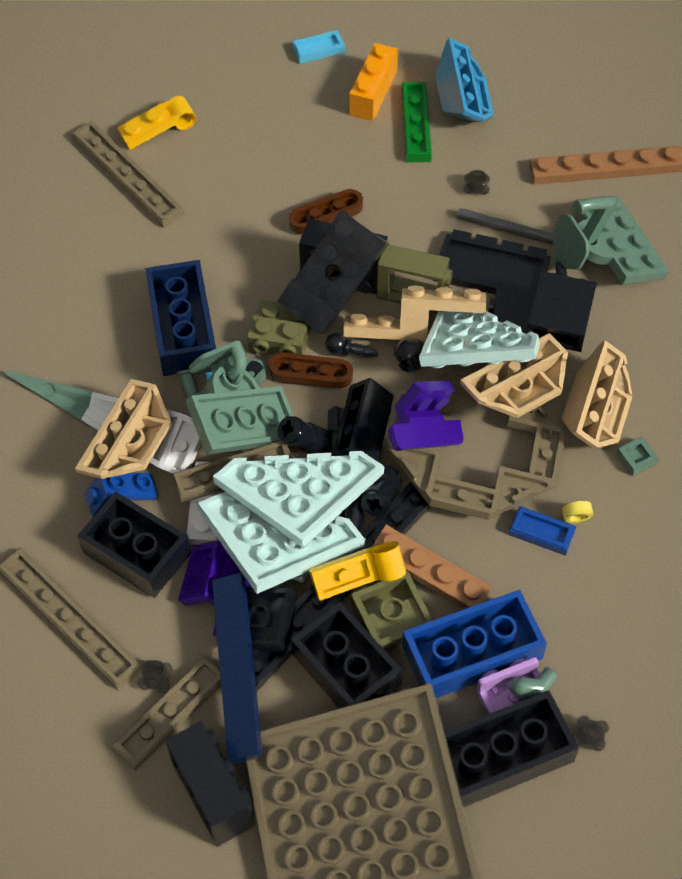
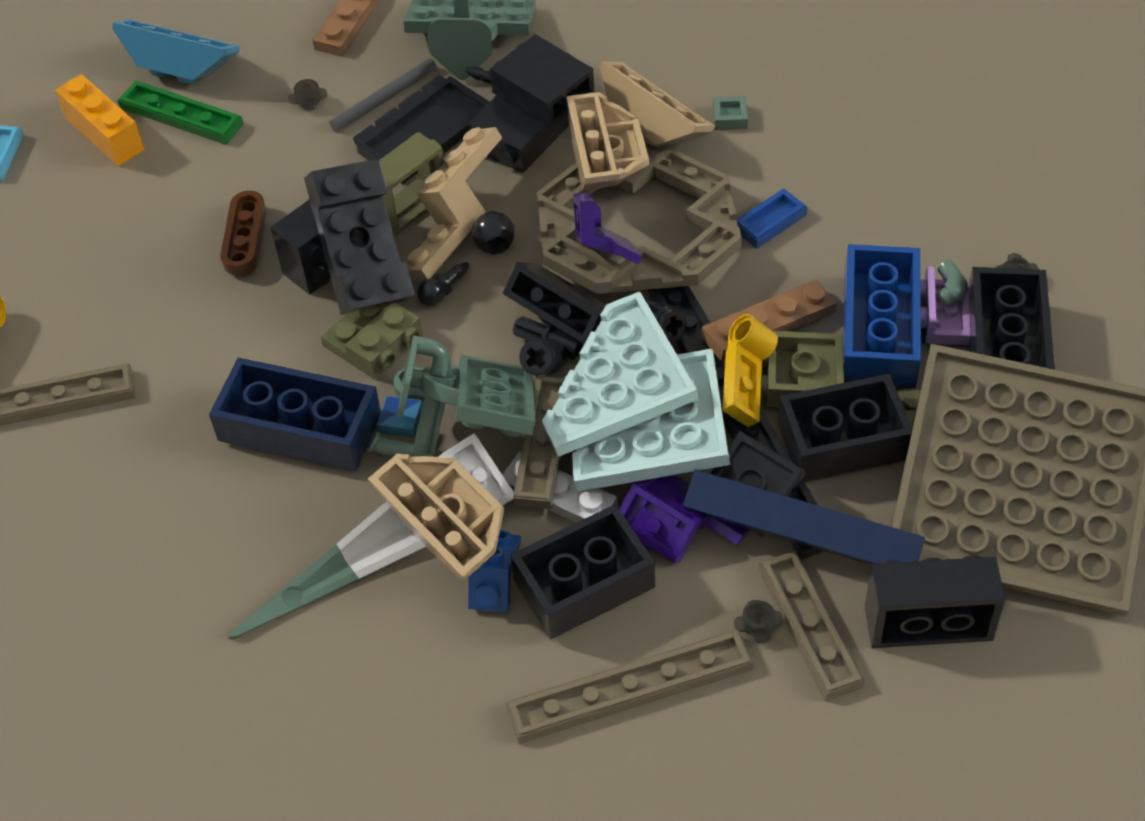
camera: 60 degrees left, 5 degrees down
reddish brown plate [269,352,353,388] -> none
light aqua plate [419,311,540,368] -> none
light yellow tile [562,501,593,523] -> none

